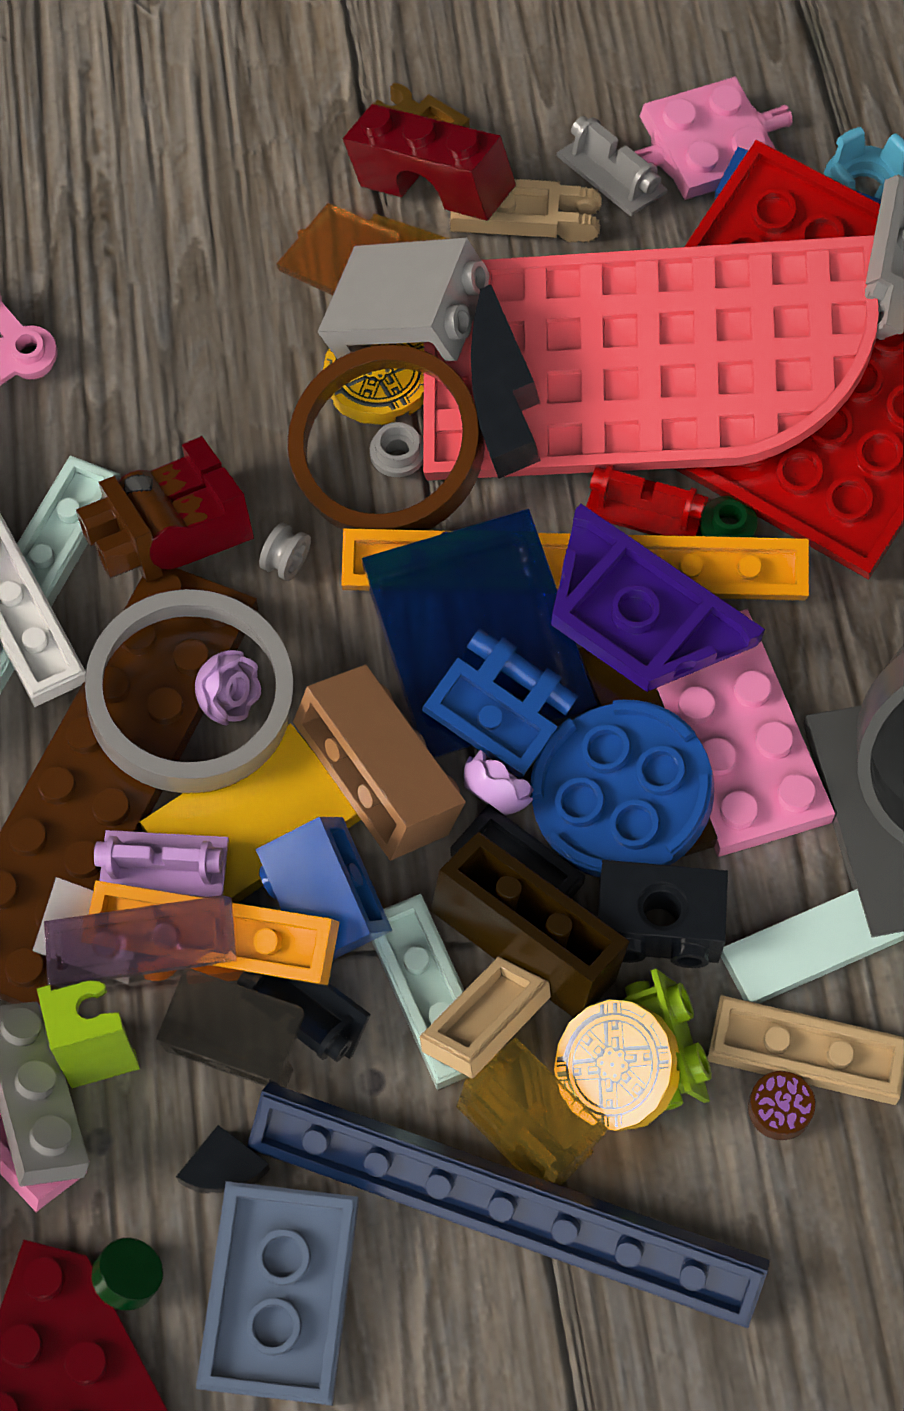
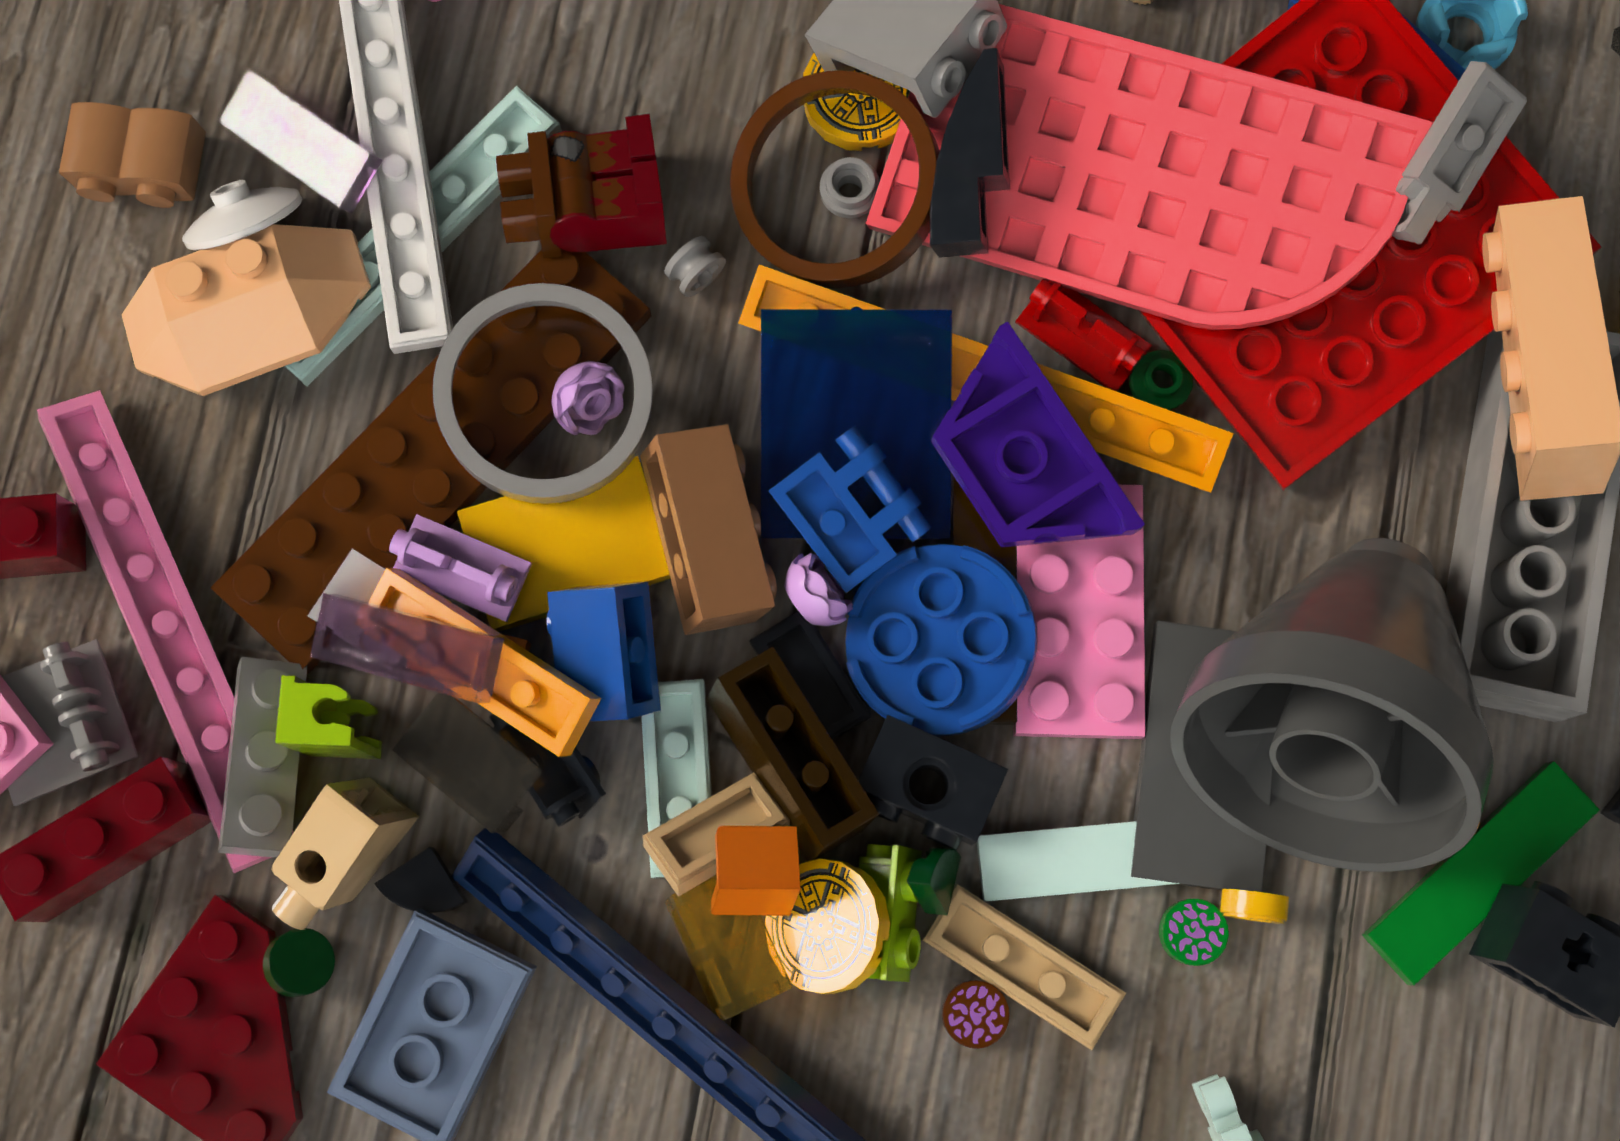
camera: 20 degrees right, 15 degrees up
none -> tan torso [271,778,419,930]
none -> orange panel [711,825,801,916]
none -> dark green tile [907,848,961,915]

